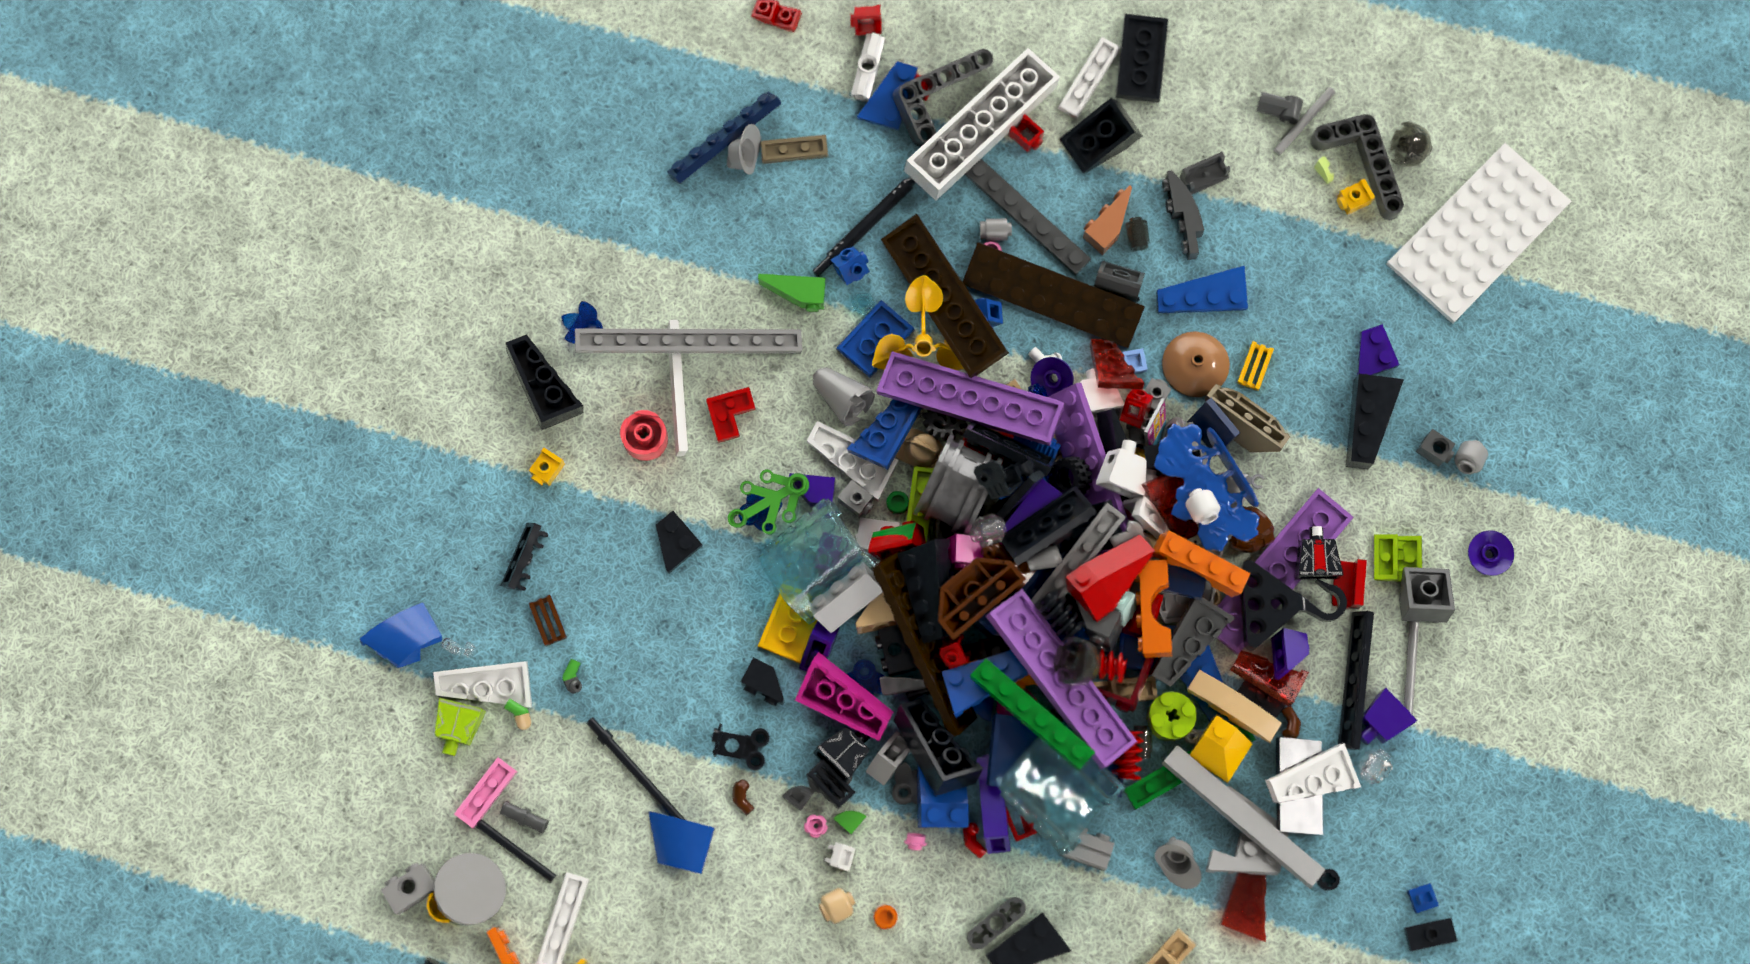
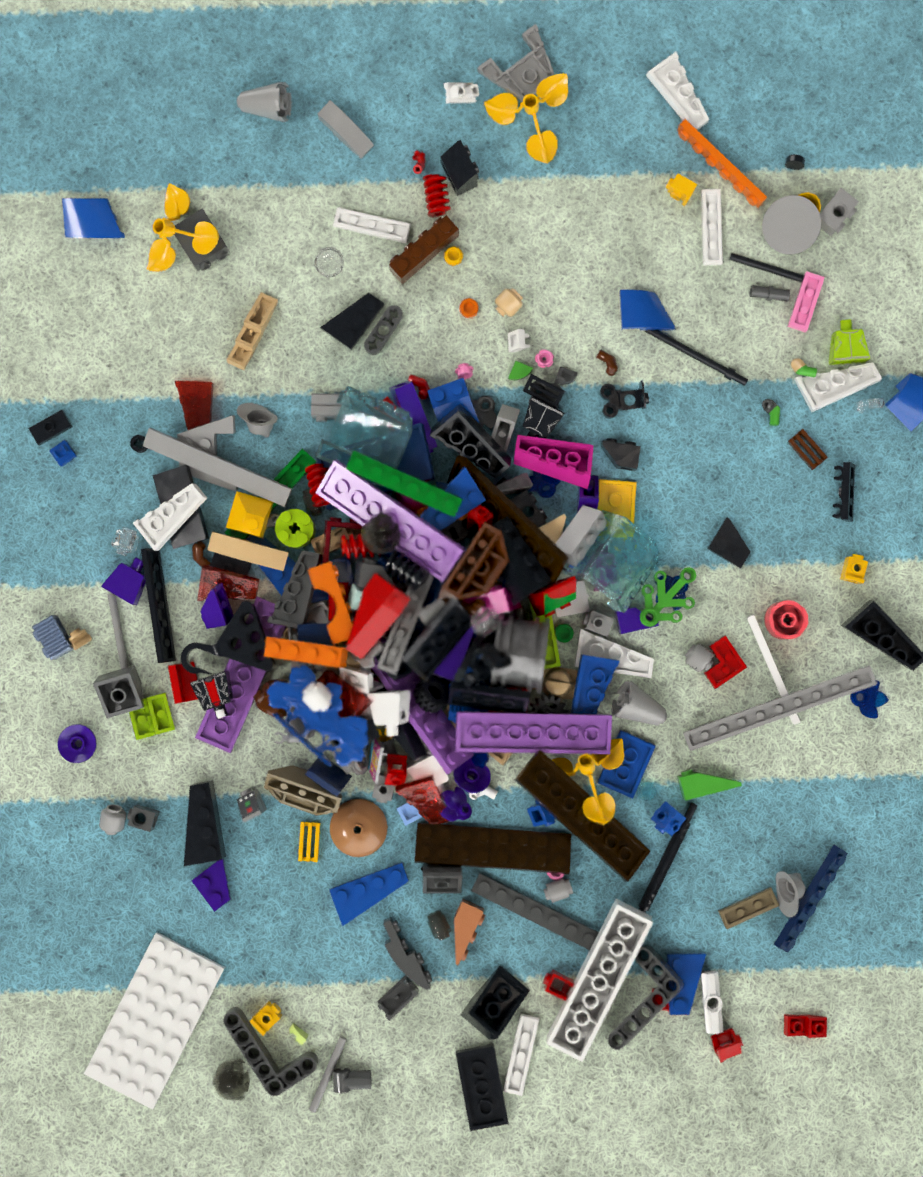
camera: 165 degrees right, 10 degrees up
none -> sand blue brick [32,615,74,660]
none -> tan plate [68,628,92,650]
none -> slope [237,788,267,822]
none -> dark purple plate [440,786,472,822]
none -> light grey head [685,644,714,672]

